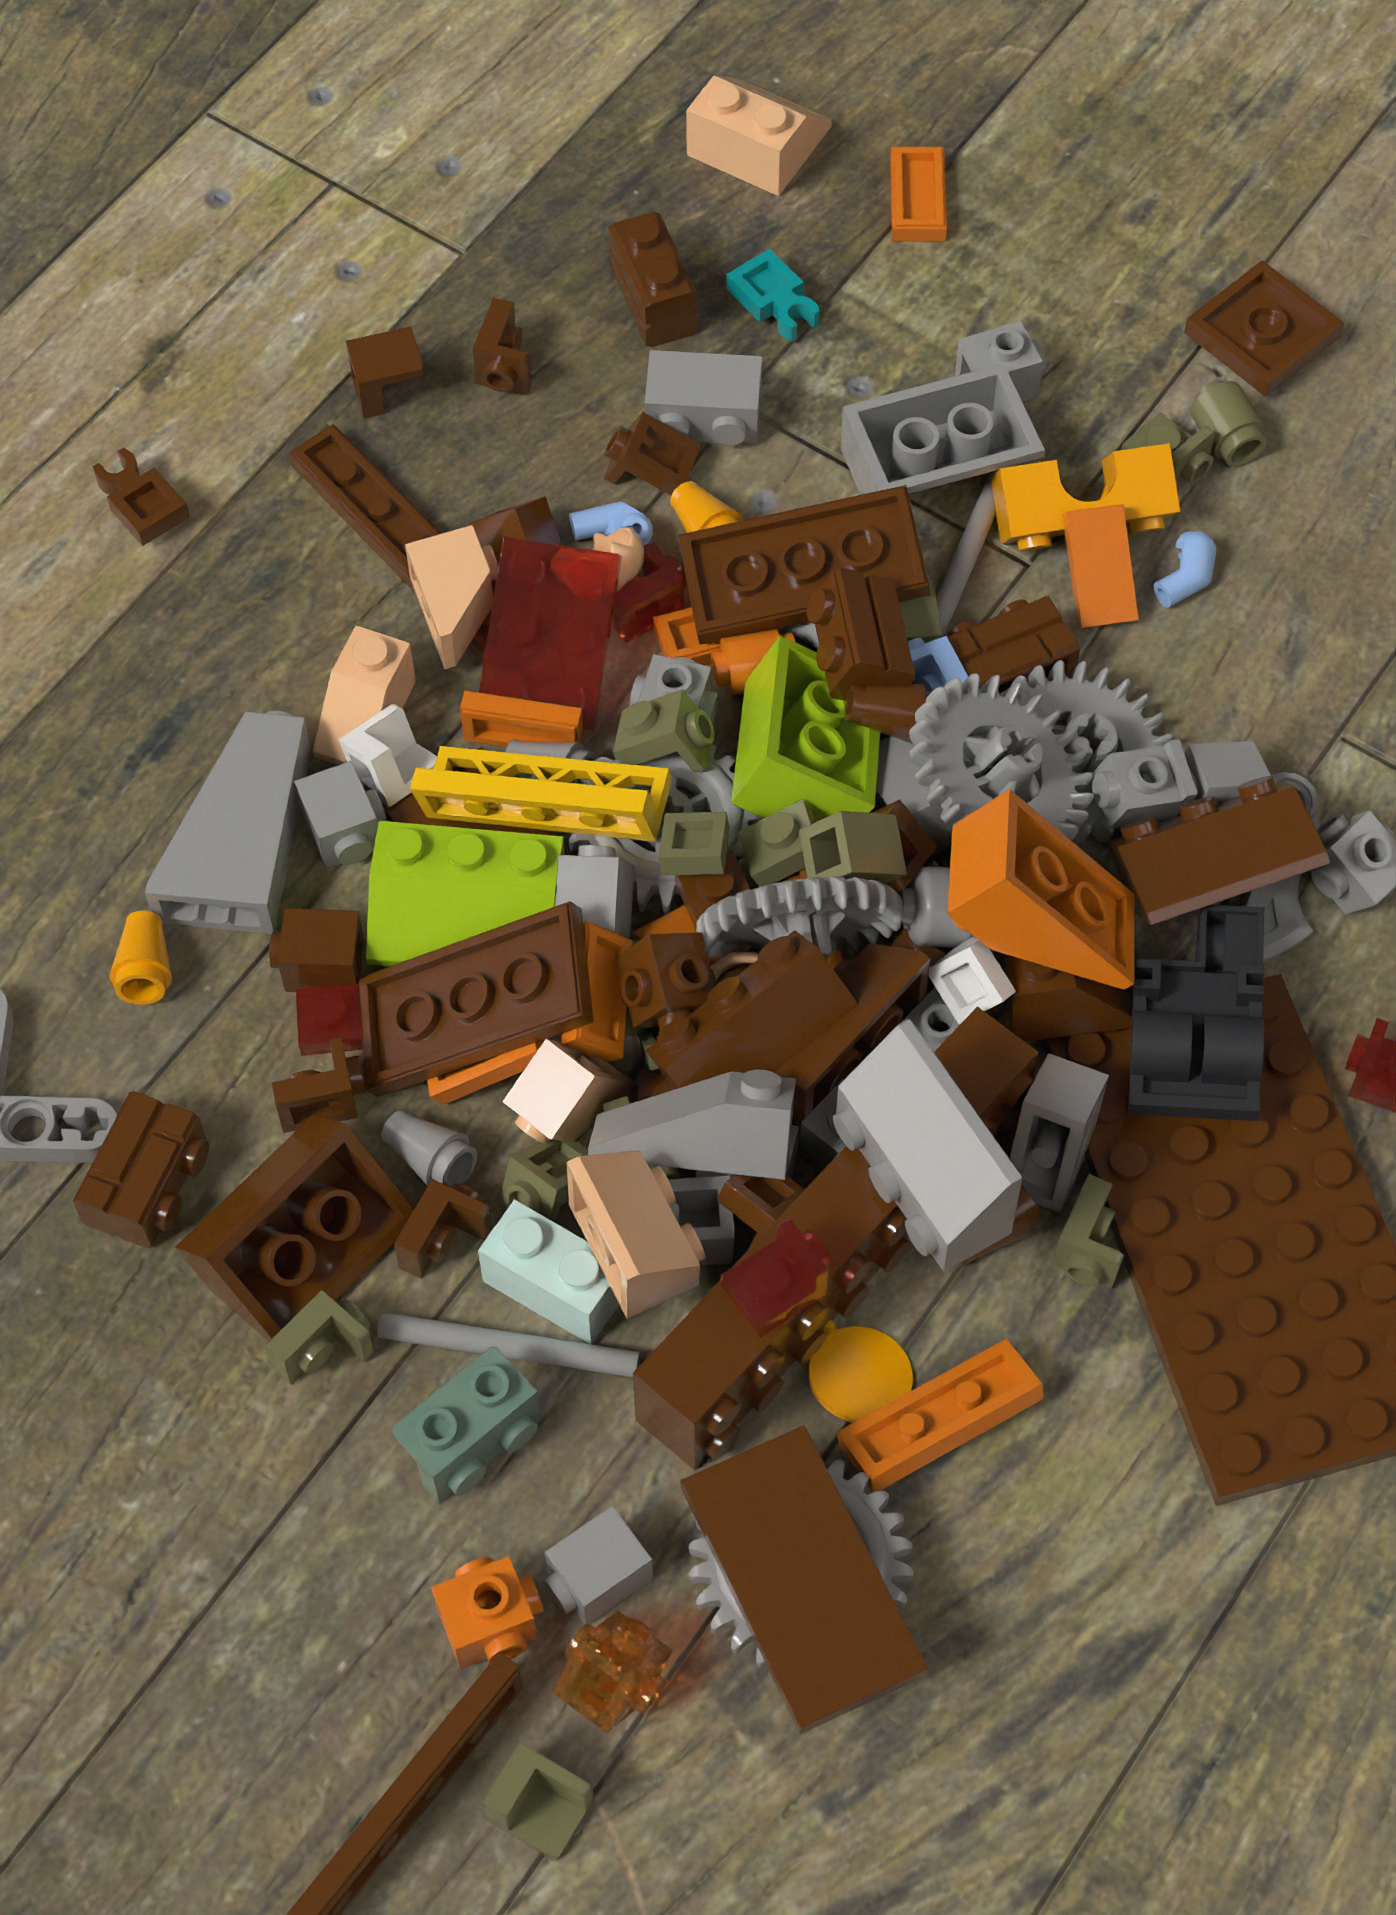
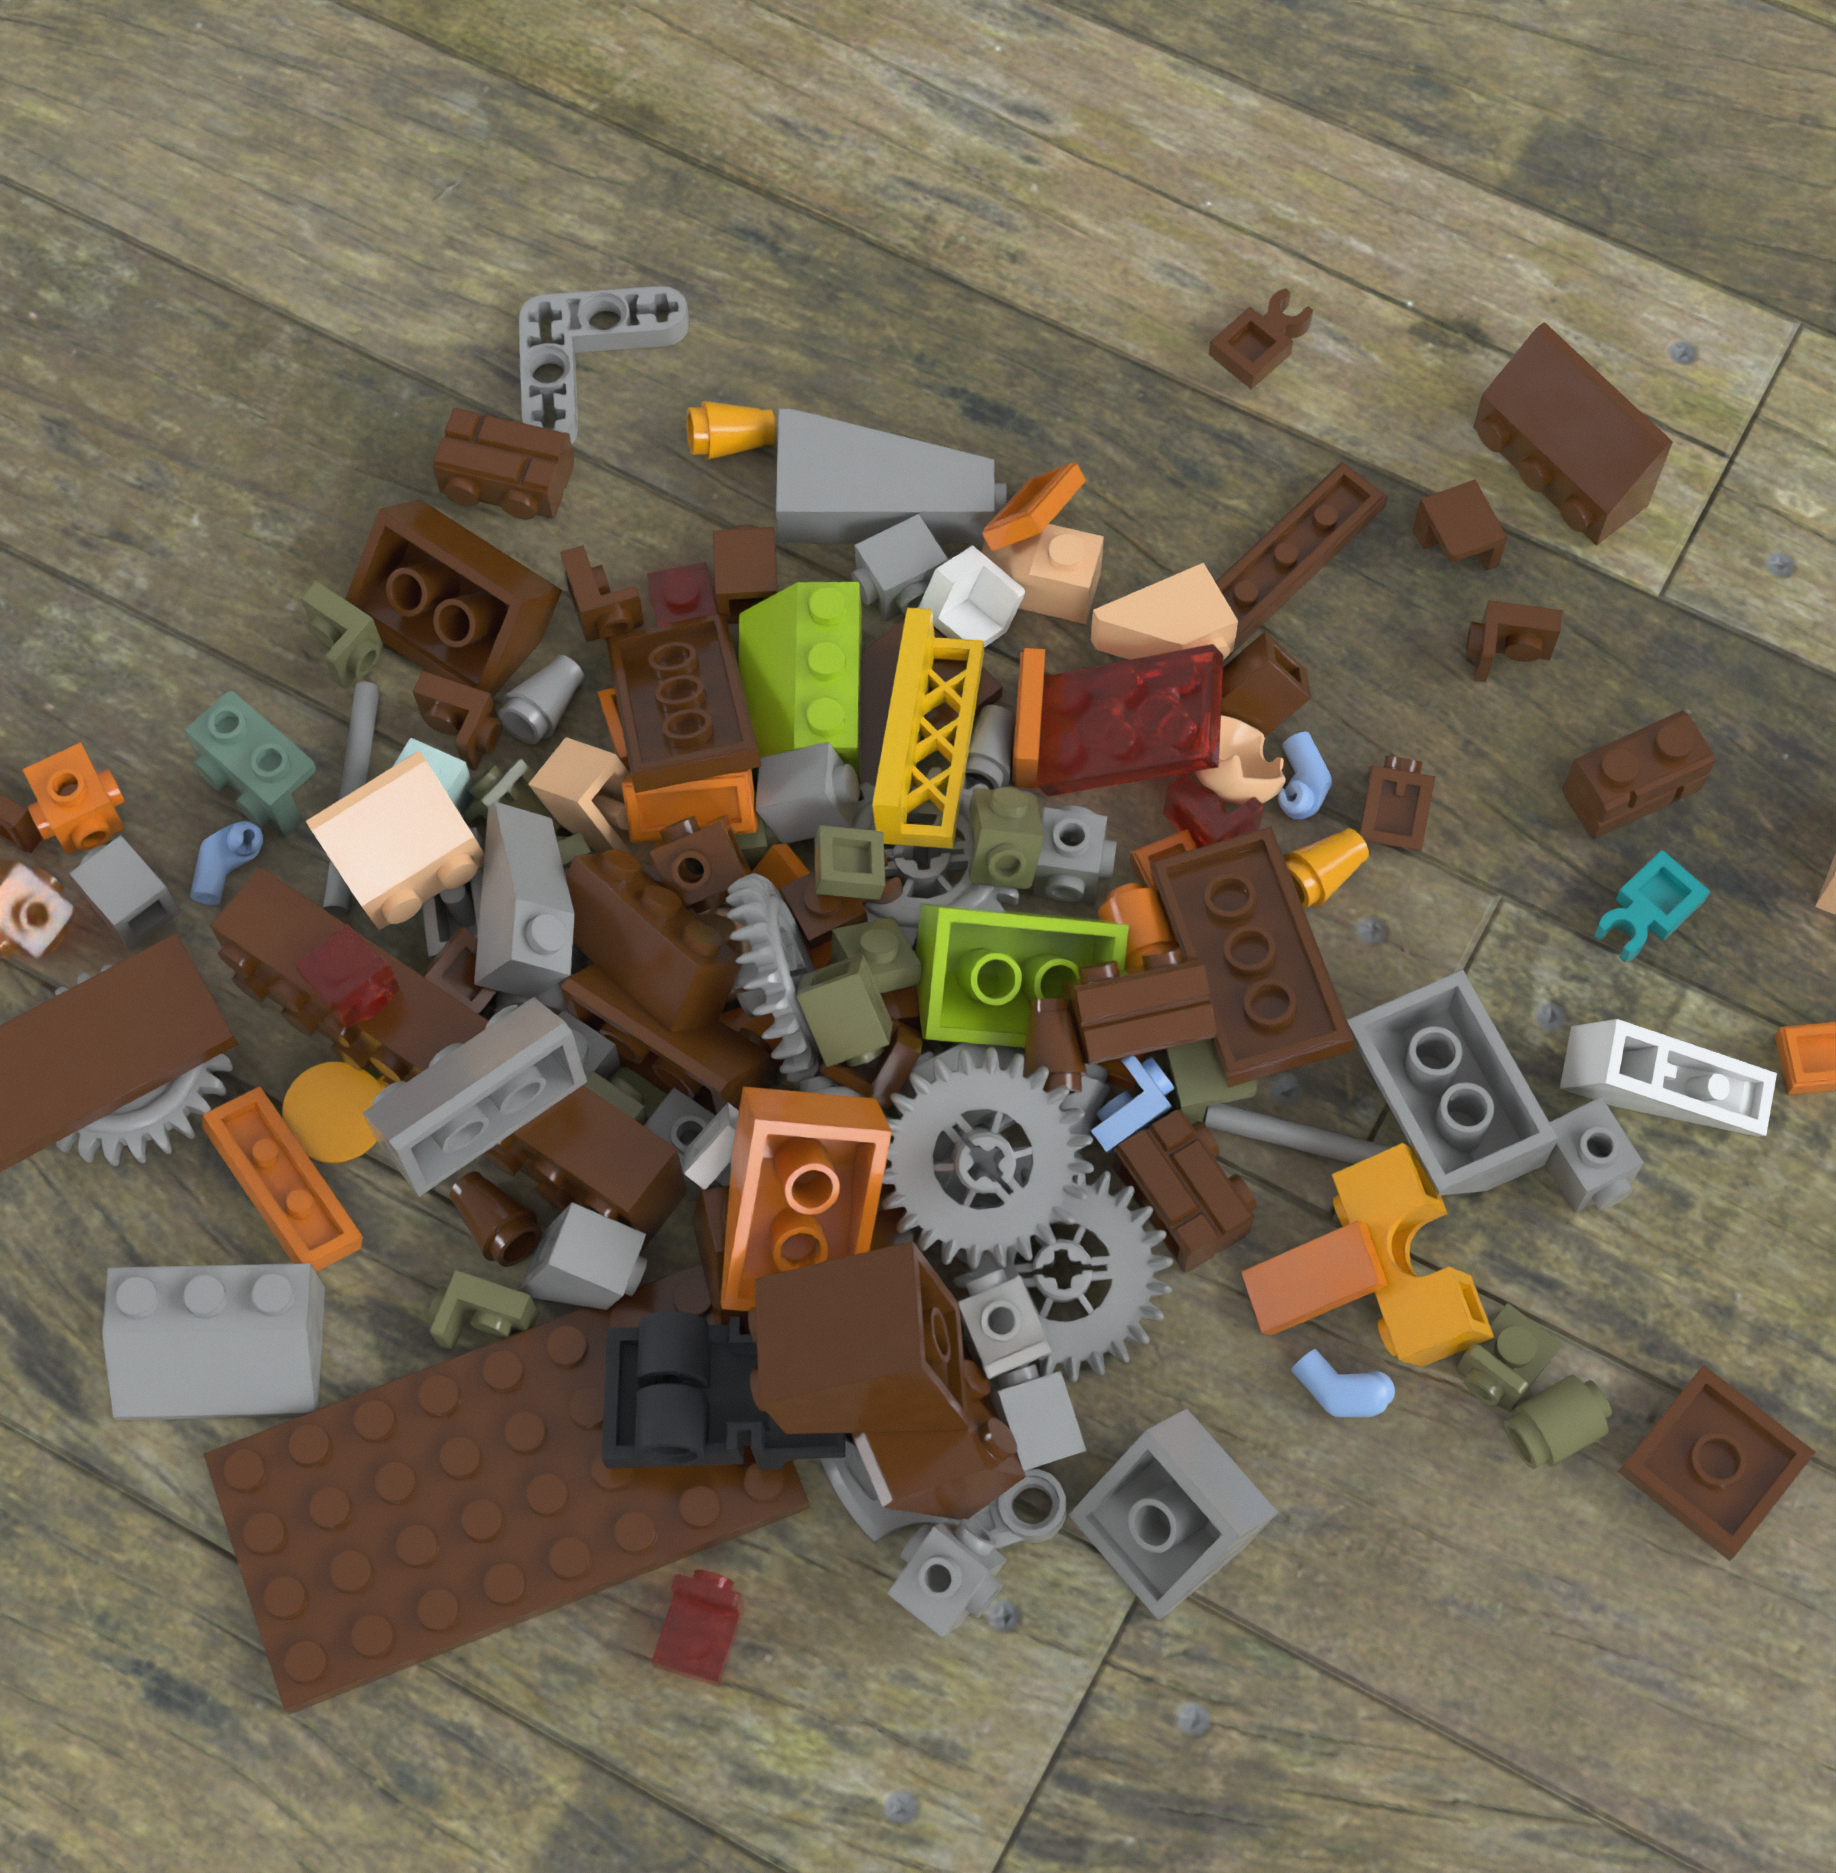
camera: 85 degrees right, 5 degrees up
light grey brick [644,350,762,446] -> none
none -> light grey slope [102,1263,325,1421]
none -> light blue arm [189,821,263,905]
none -> reddish brown slope [748,1241,969,1434]
none -> orange tile [982,462,1086,552]
none -> light grey slope [1069,1409,1279,1621]
none -> reddish brown slope [1473,322,1673,546]
none -> white slope [1560,1019,1777,1137]

